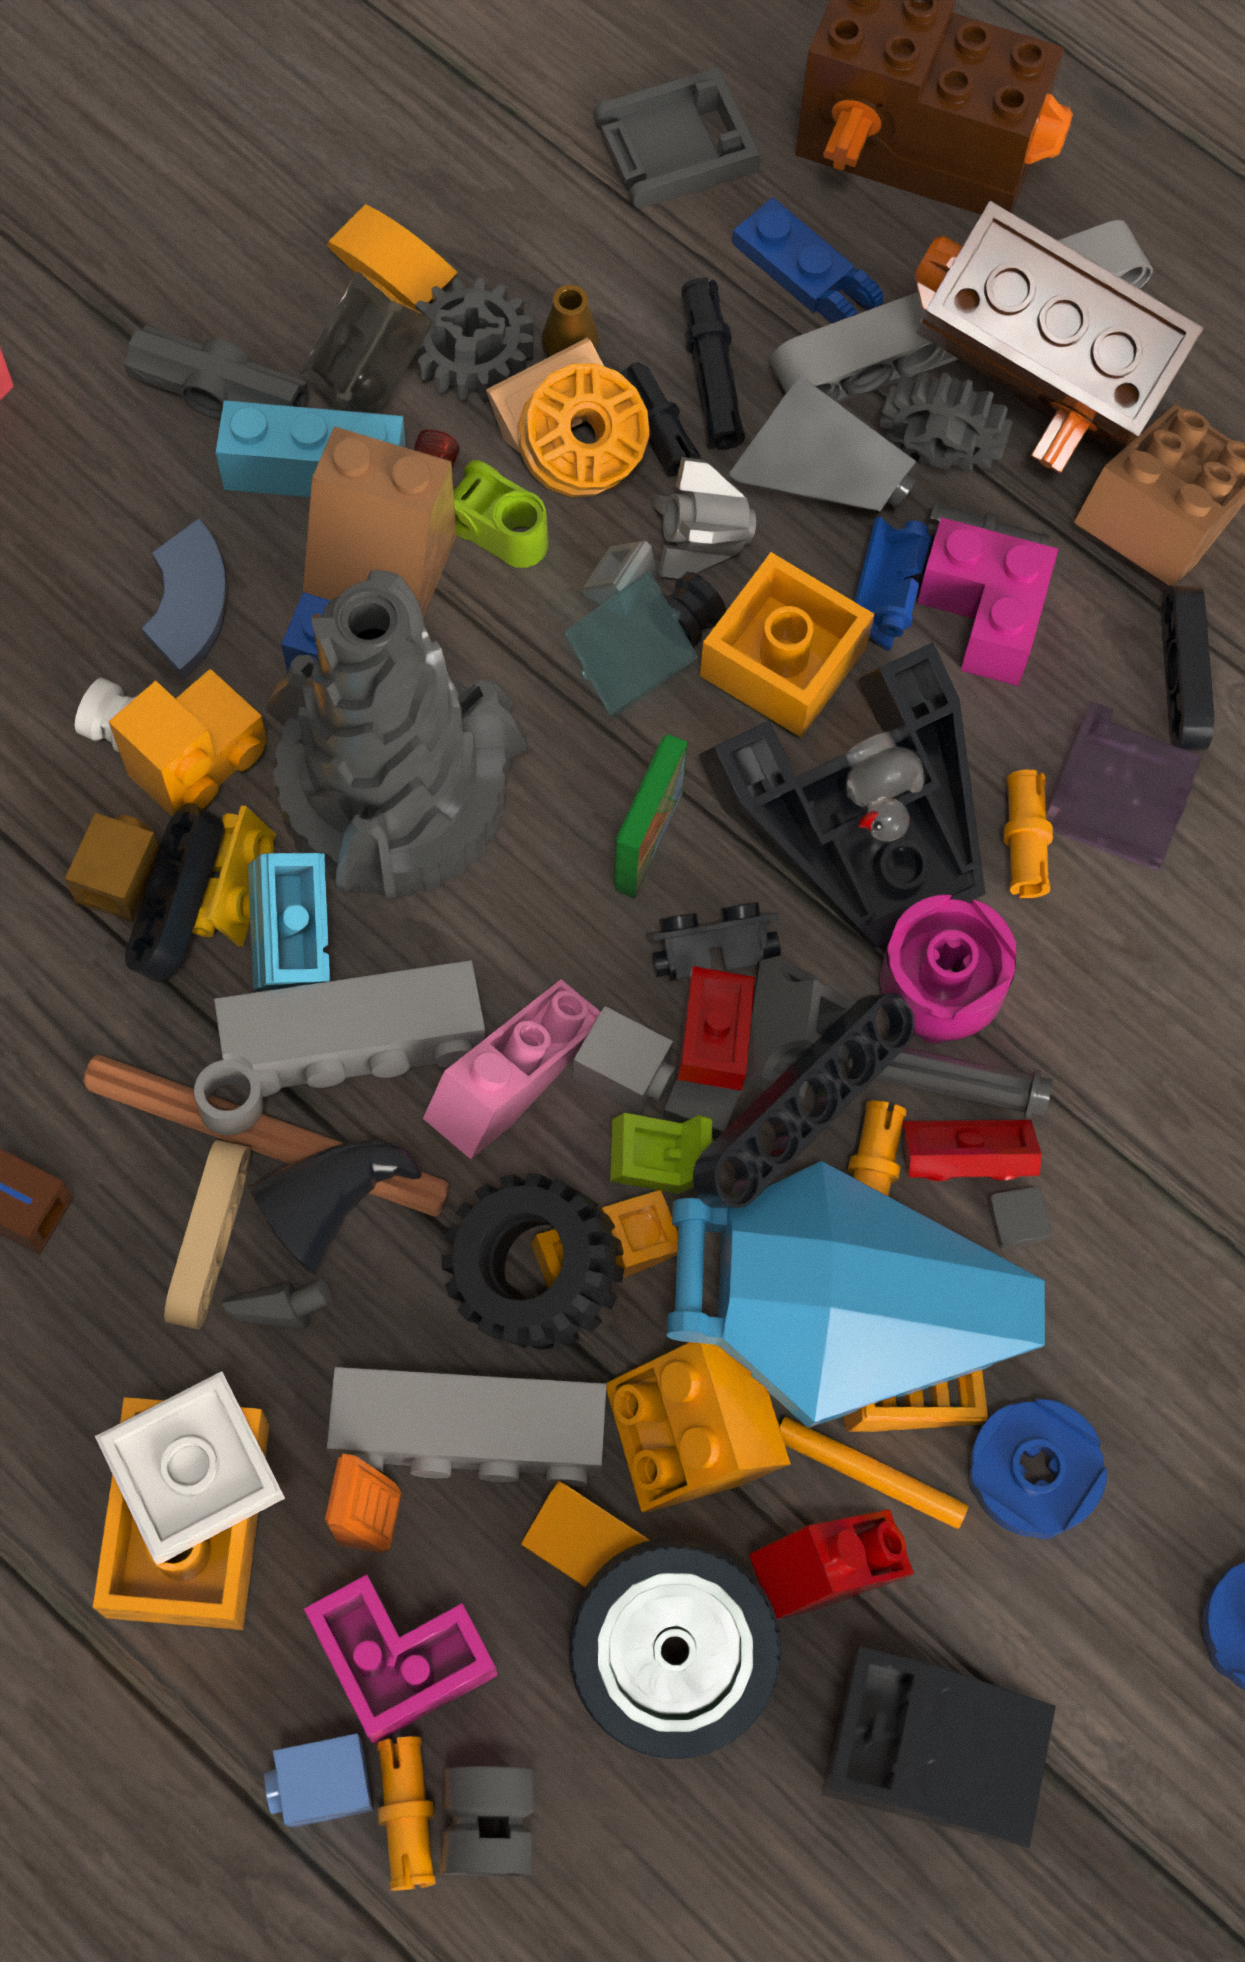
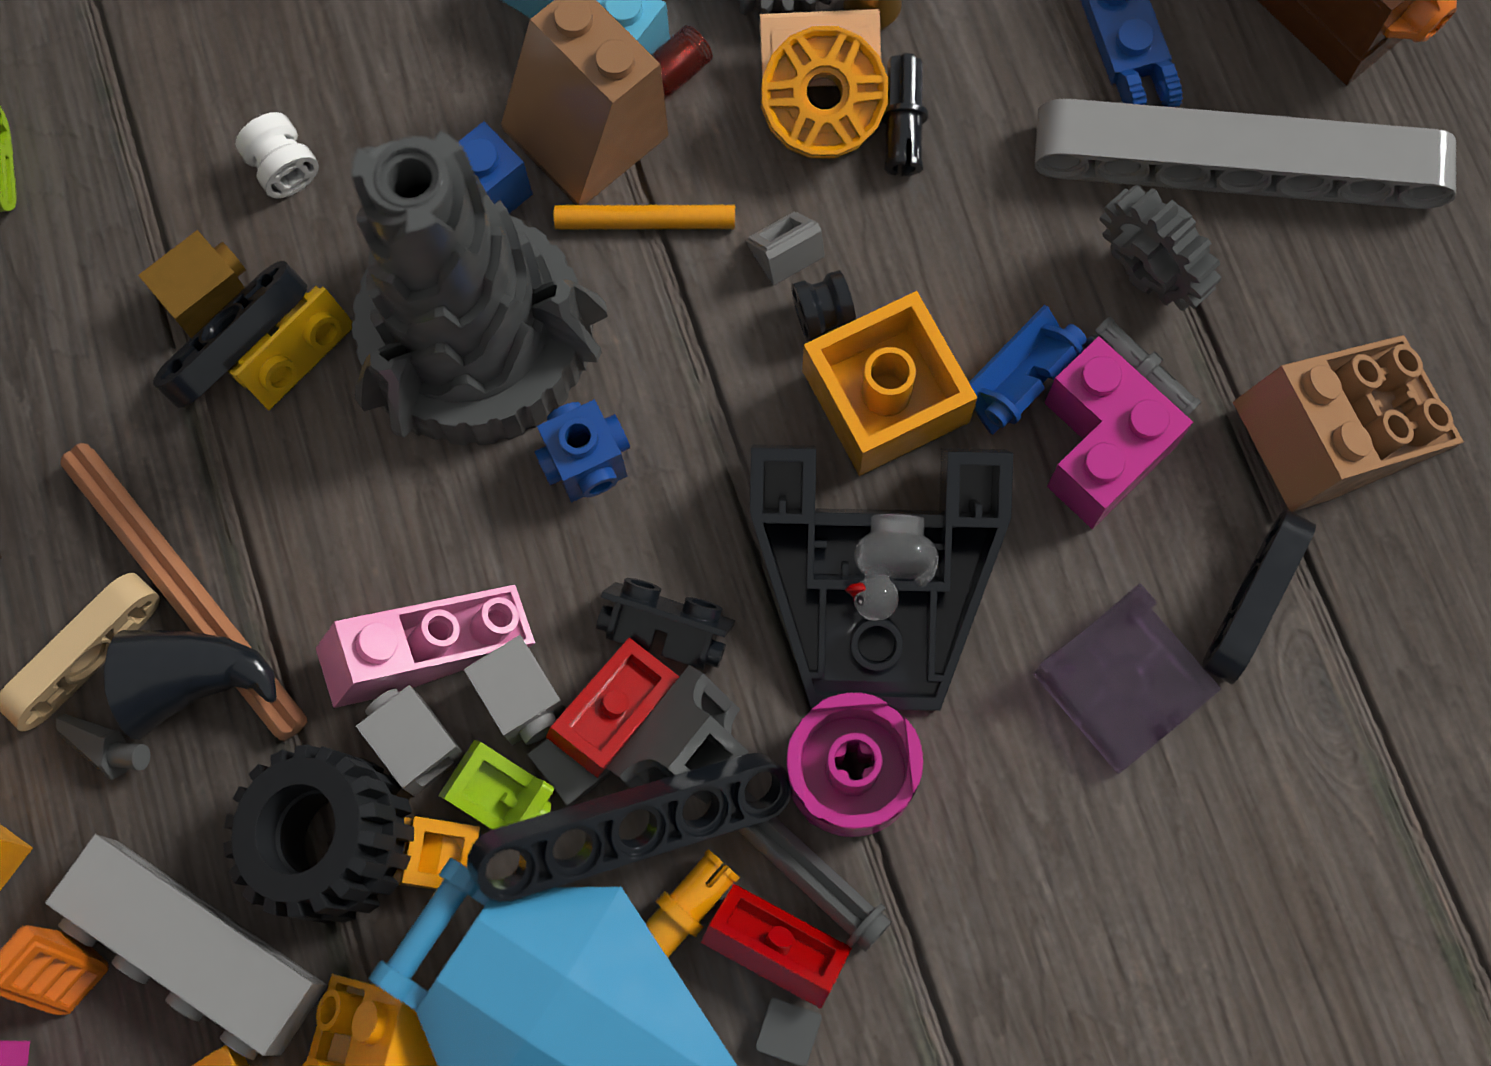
camera: 35 degrees right, 5 degrees up
light orange brick [108,669,268,817] -> none
sand blue tile [142,518,228,679] -> none
light grey hinge [194,960,485,1135] -> none
medium azure brick [248,853,330,992] -> none
lime piece [453,460,549,568] -> none
clear light blue piece [564,572,698,717] -> none
green tile [613,734,688,899] -> none
light grey brick [653,457,756,579] -> none
black pin [681,277,745,450] -> none
dark grey slope [728,375,918,513] -> none
piece [914,201,1204,473] -> none
light orange pin [1003,769,1053,898] -> none
none -> light grey brick [356,685,465,797]
none -> blue brick [534,399,630,503]
none -> light orange bar [554,205,735,229]

